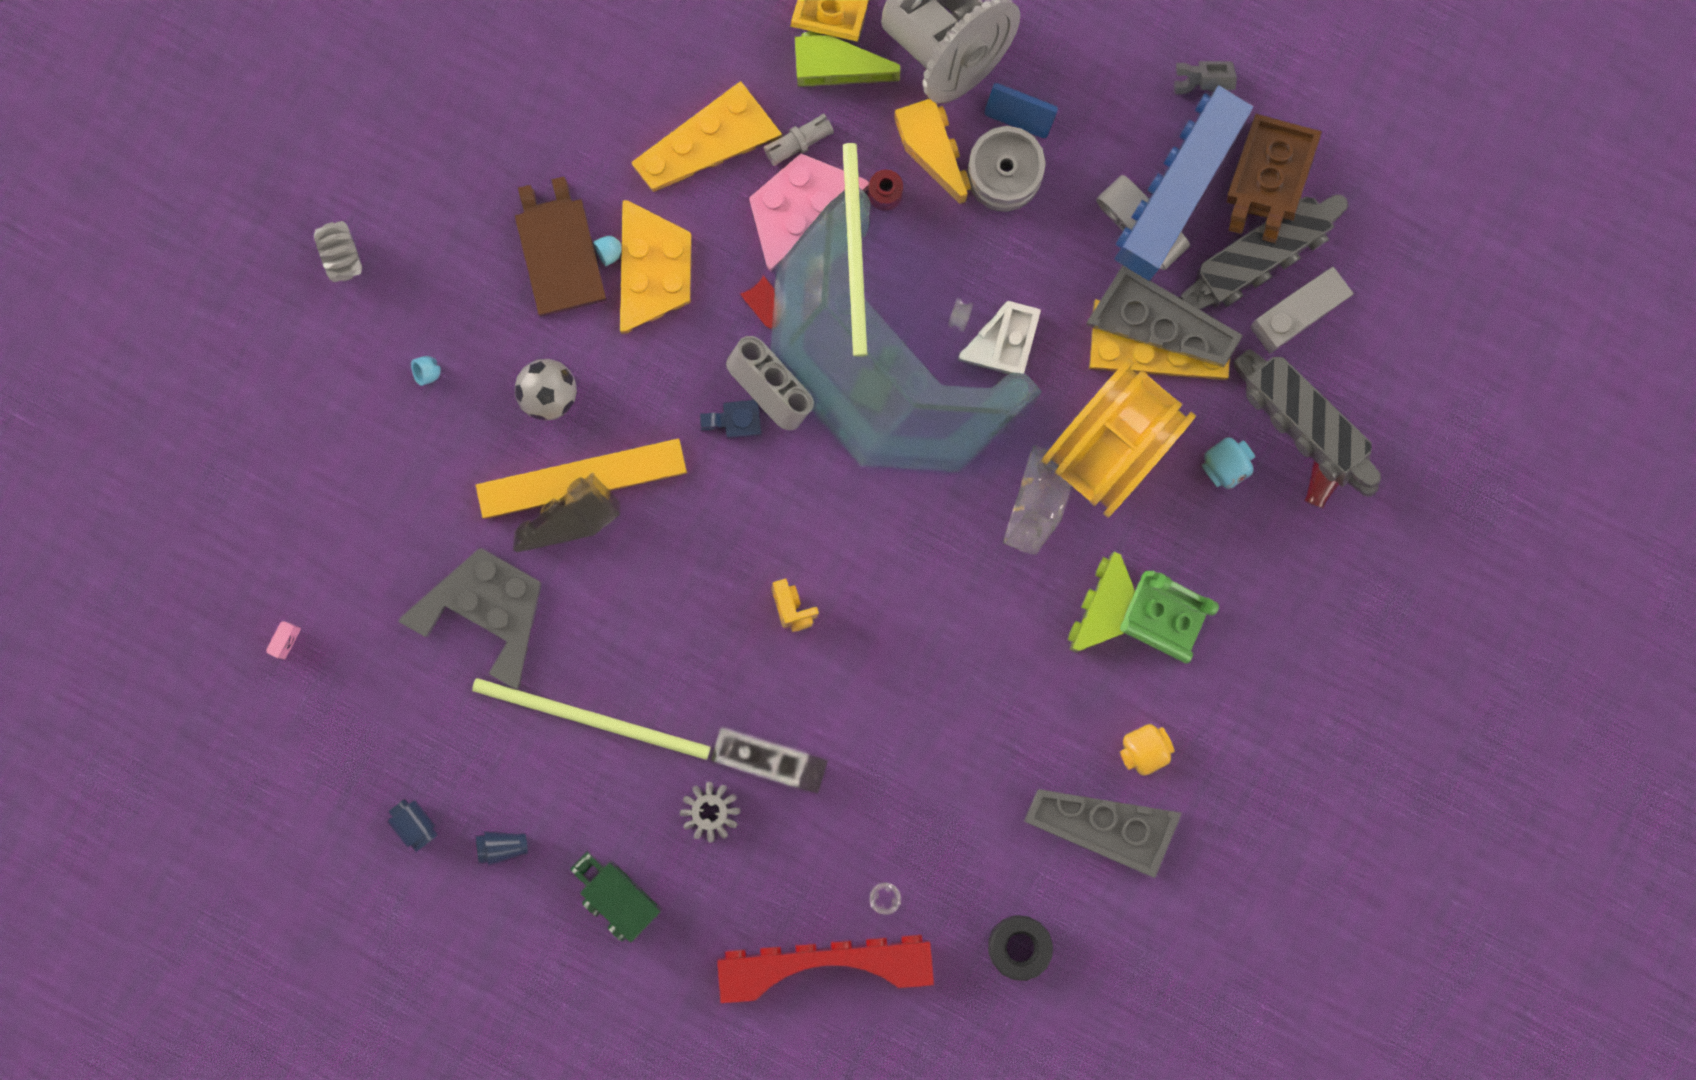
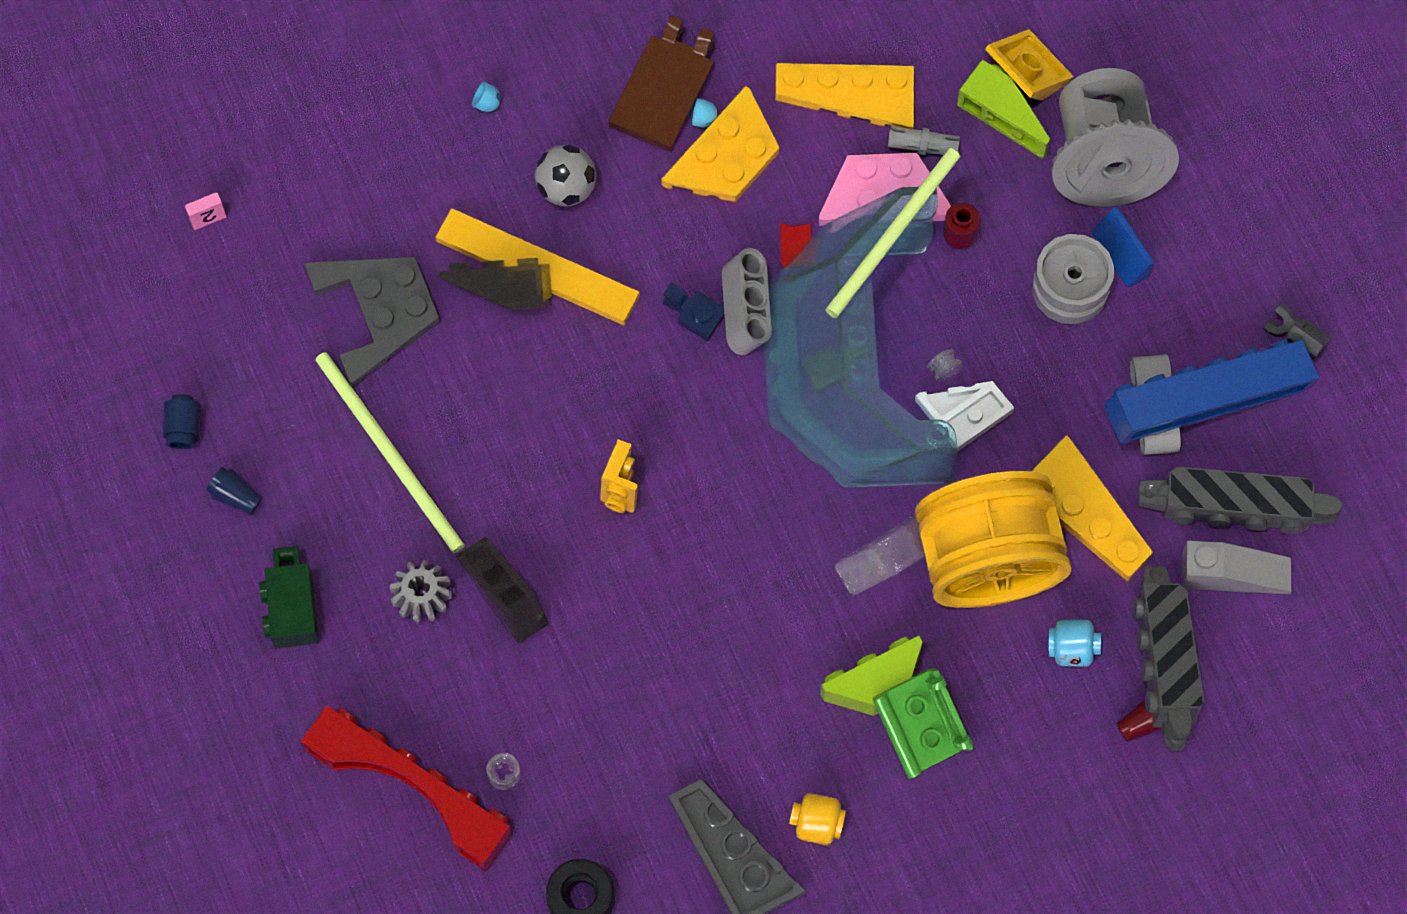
camera: 40 degrees right, 15 degrees down
yellow slope [894,99,971,204] -> none
dark grey wing [1086,266,1243,368] -> none
reddish brown tile [1226,113,1322,244] -> none

